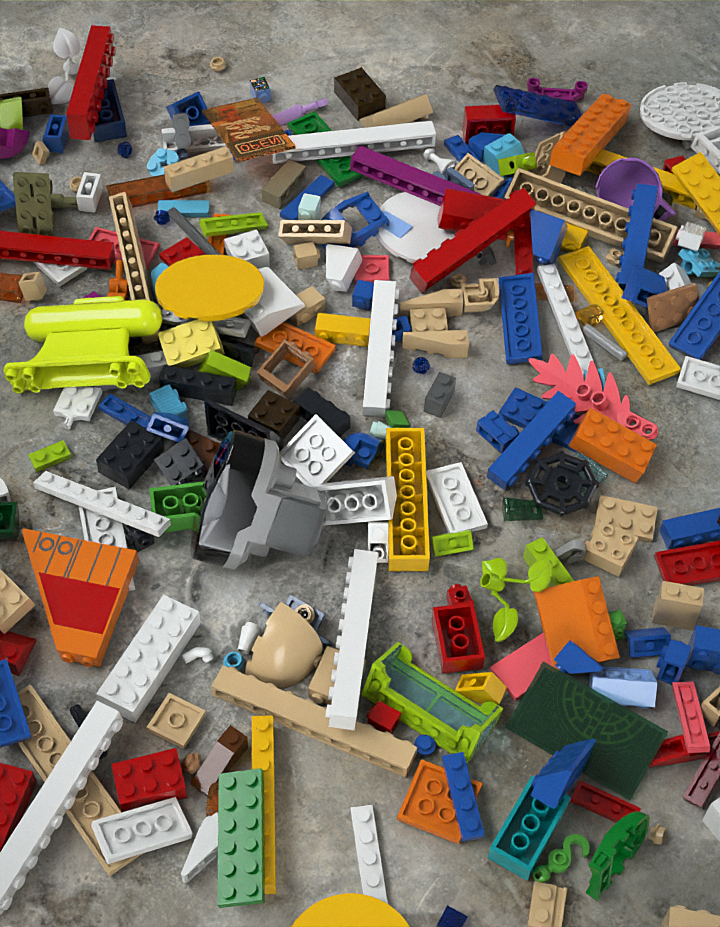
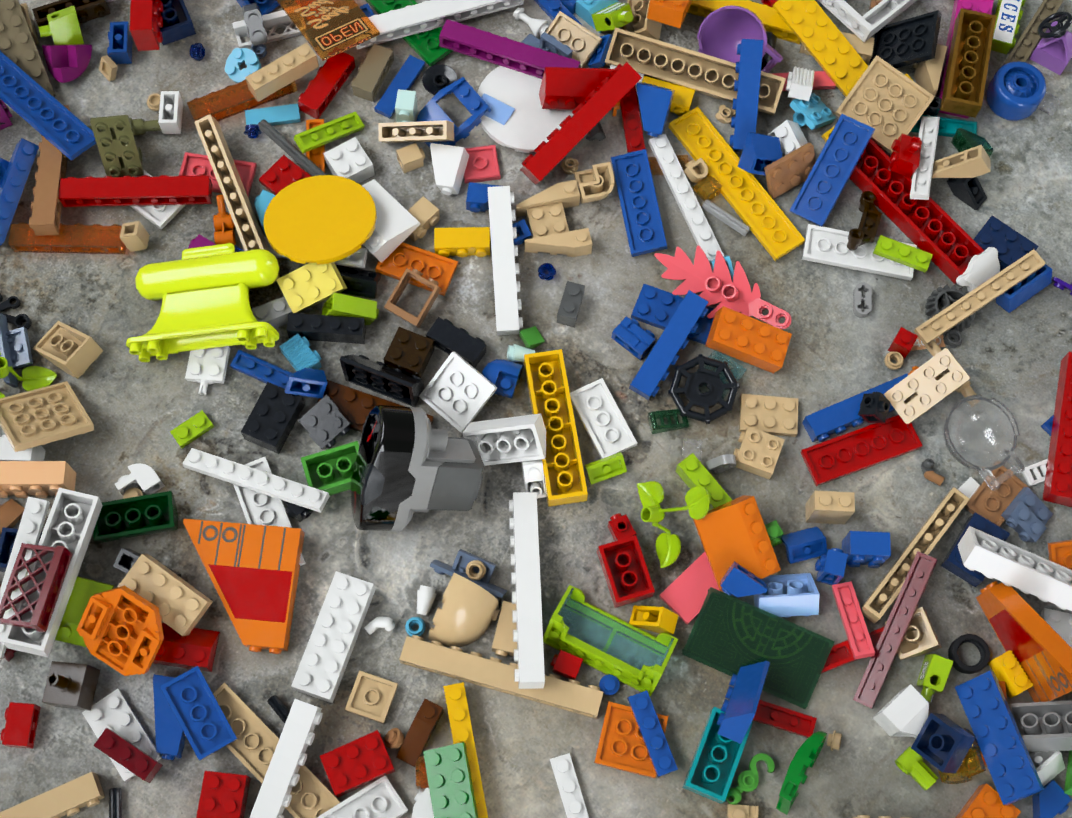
camera: 10 degrees left, 15 degrees up
none -> red brick [298,48,356,119]
none -> black dish [422,64,458,95]
none -> tan plate [684,158,708,183]

